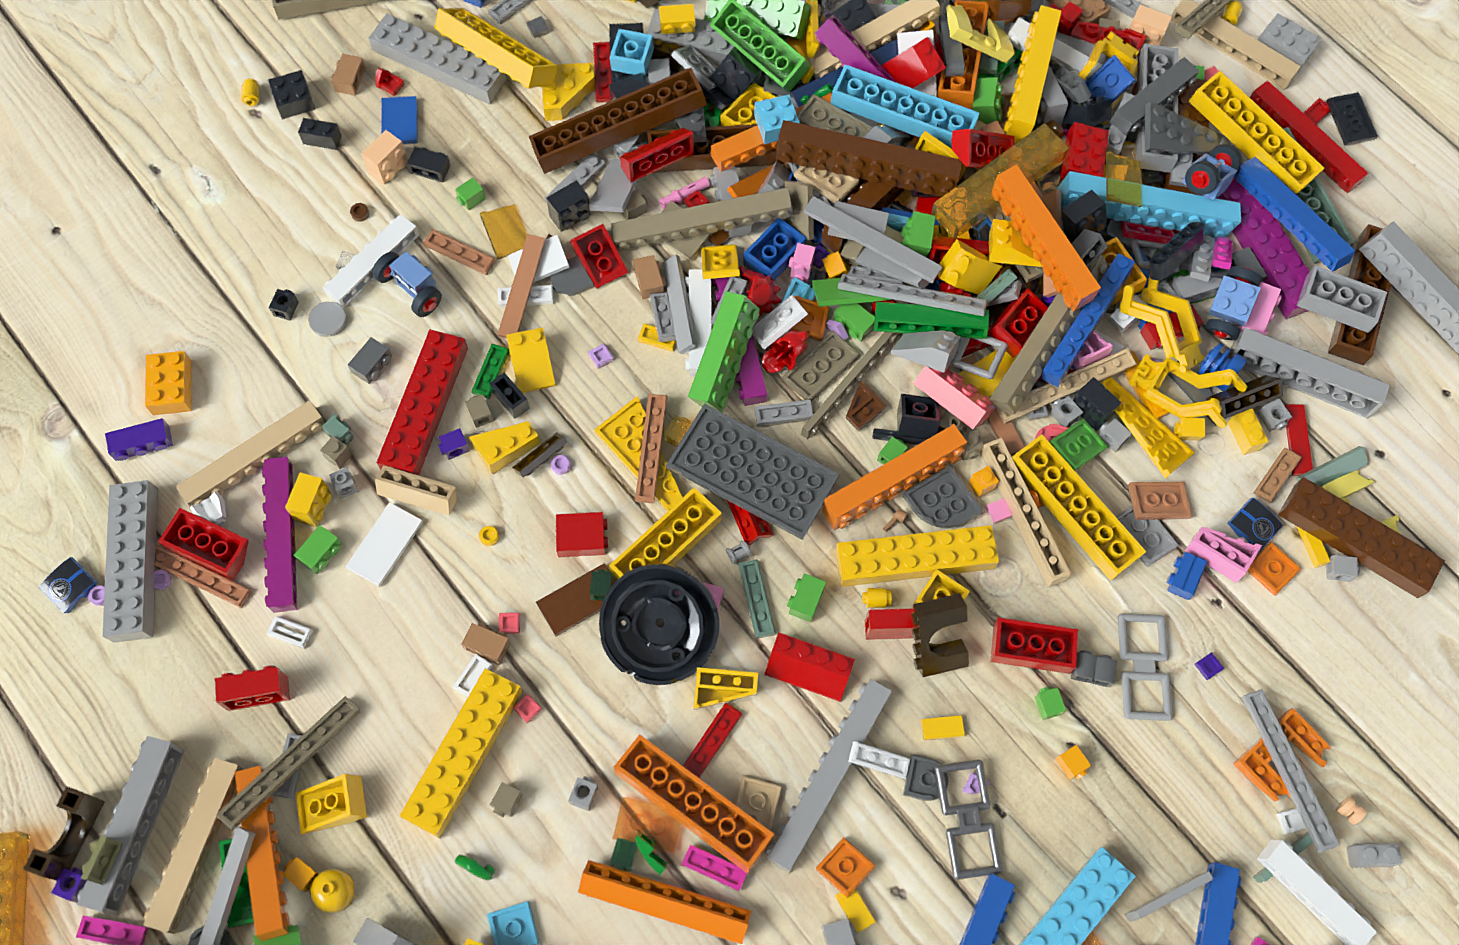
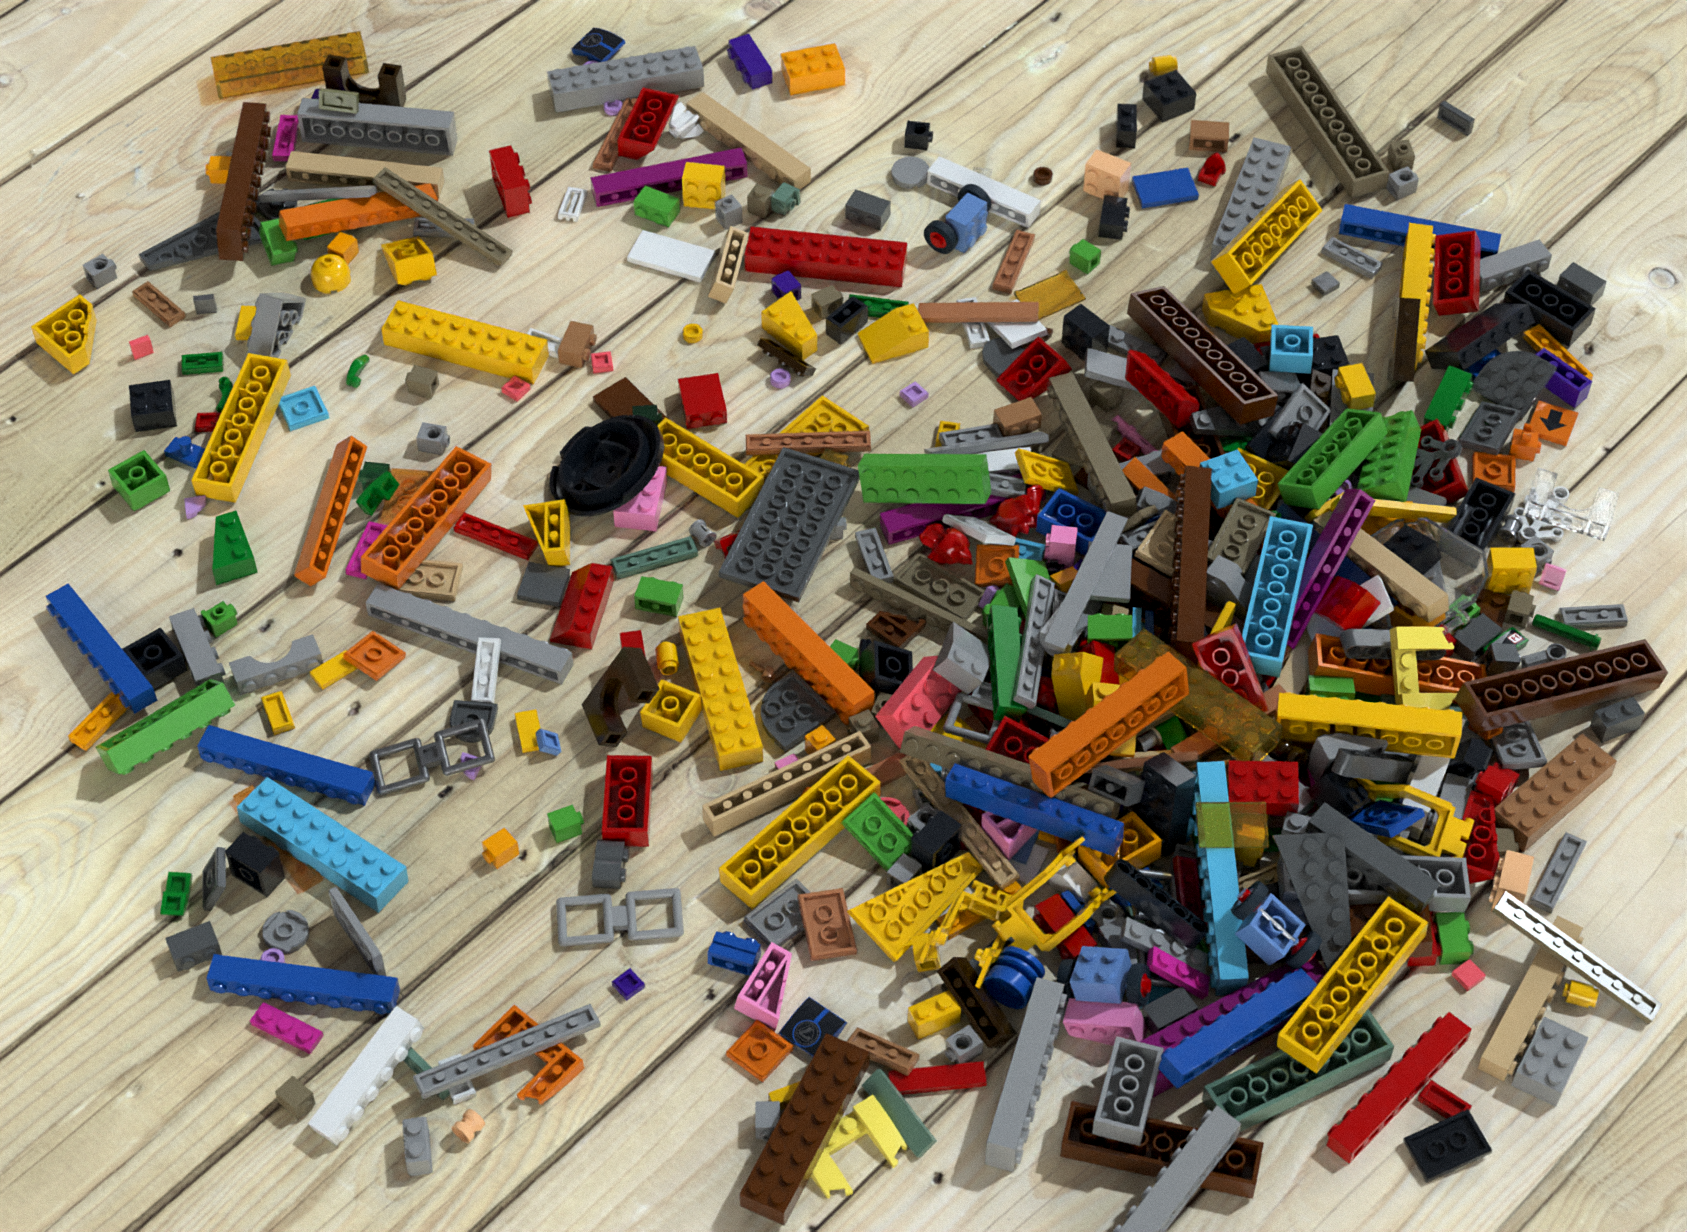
camera: 85 degrees right, 15 degrees down
none -> dark grey tile [517,562,571,607]
none -> medium blue tile [535,729,561,756]

